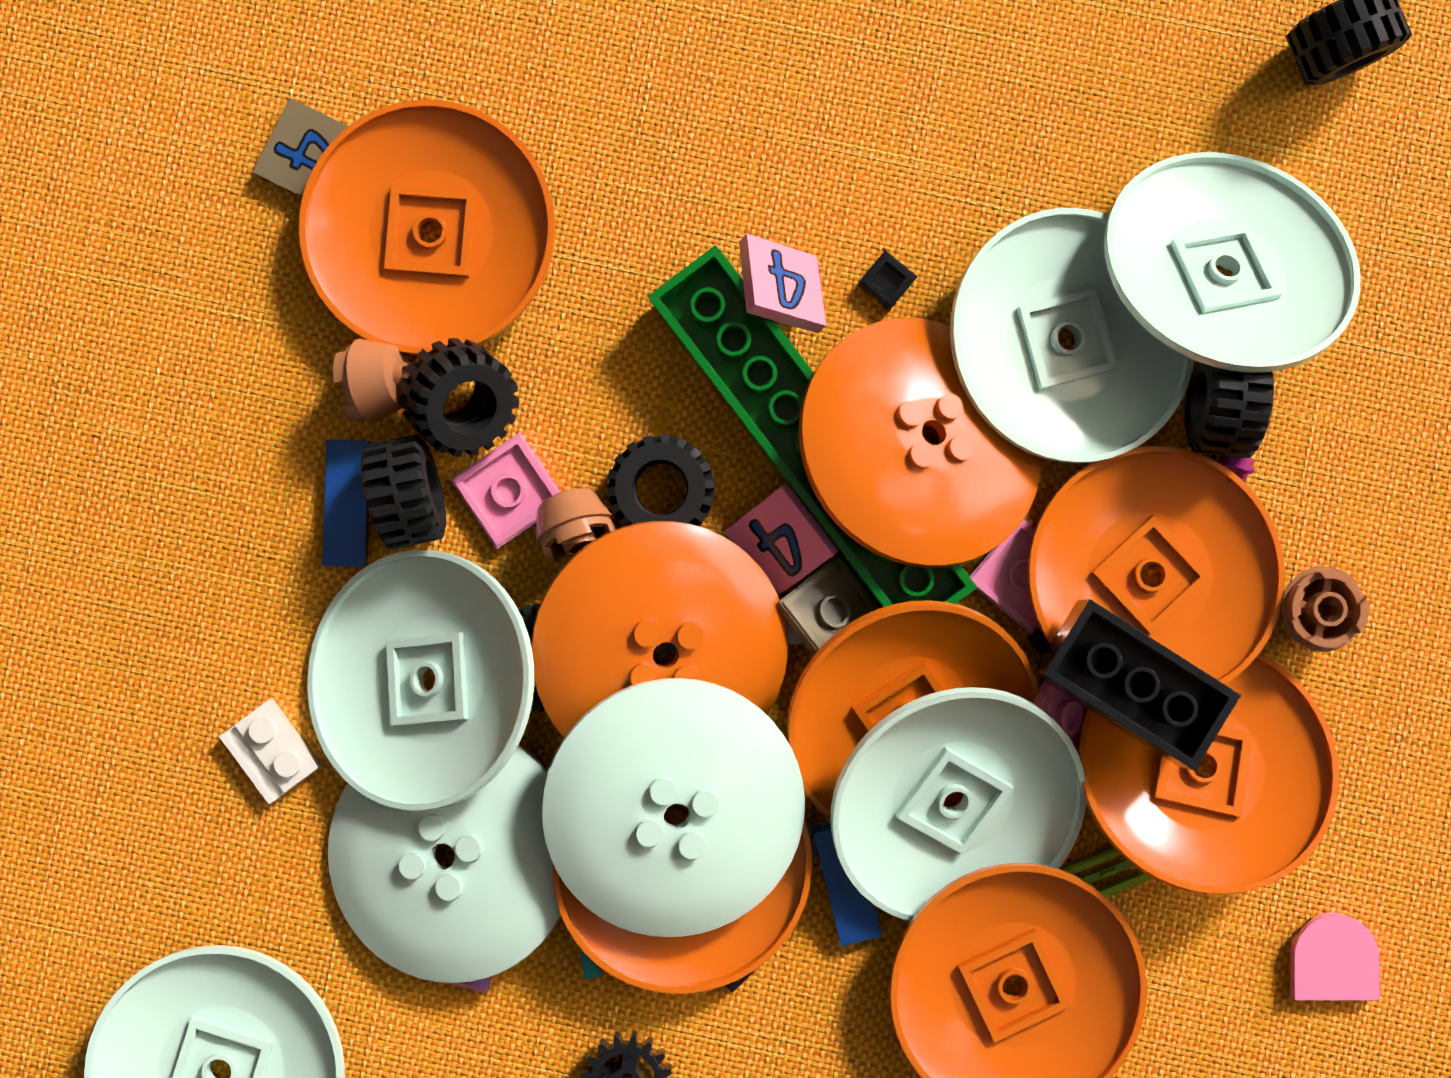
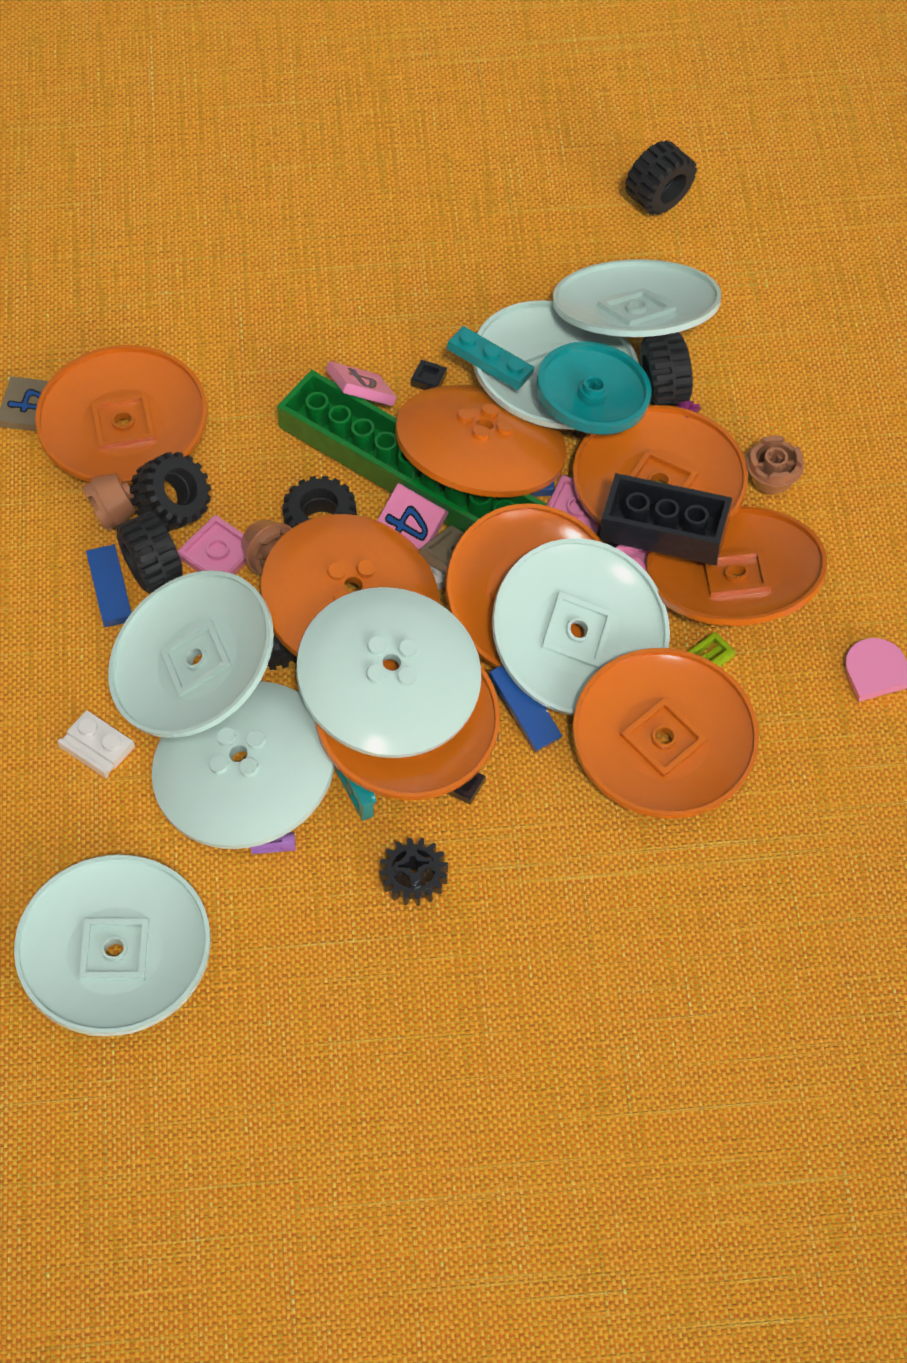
camera: 15 degrees left, 30 degrees down
none -> teal plate [447,326,535,390]
none -> teal dish [536,342,652,435]

